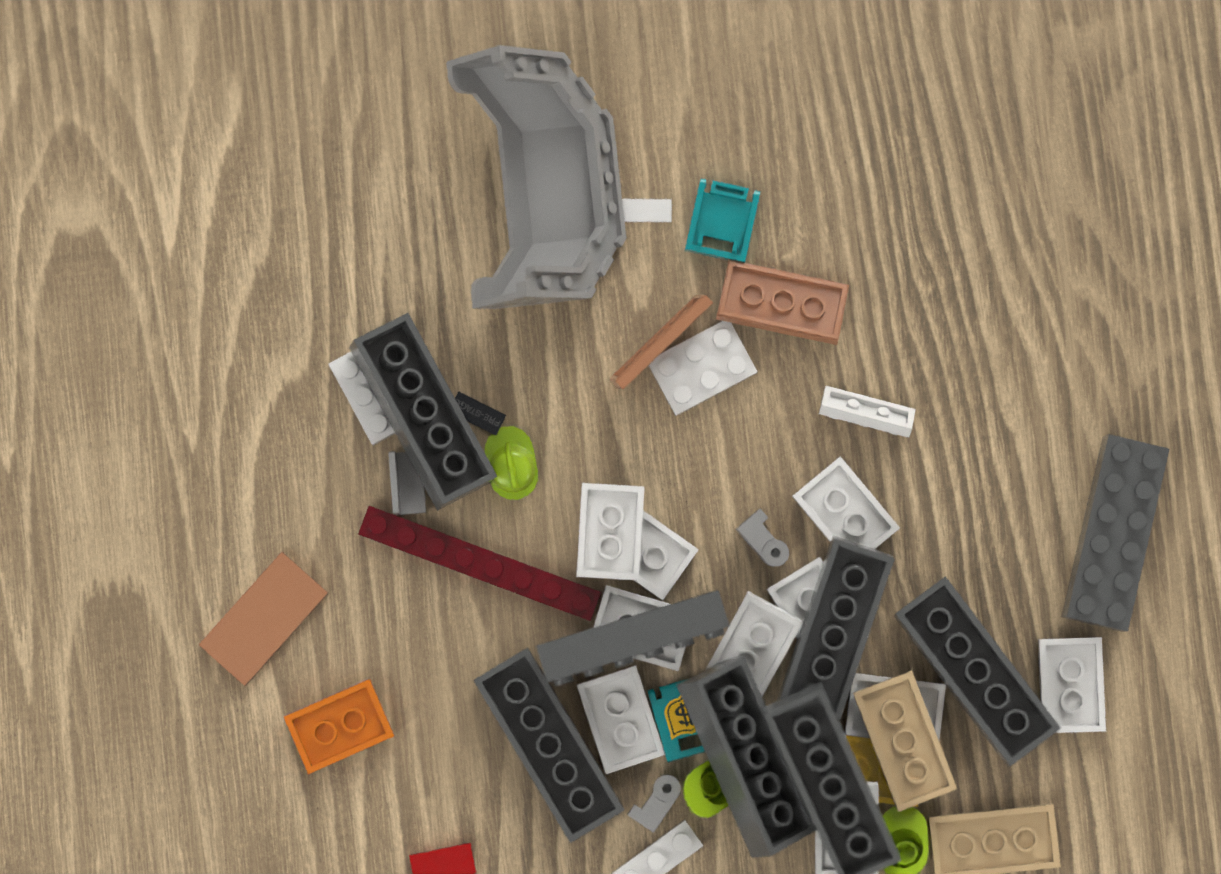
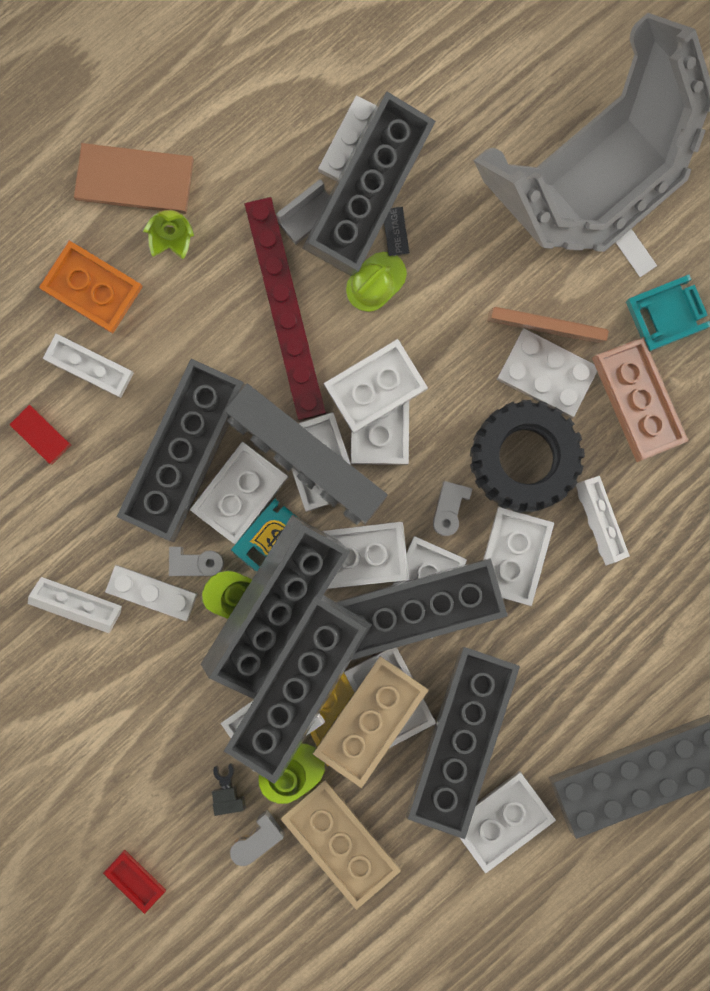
camera: 50 degrees right, 0 degrees up
none -> white plate [43,334,134,398]
none -> lime piece [143,210,194,259]
none -> black tyre [470,400,585,513]

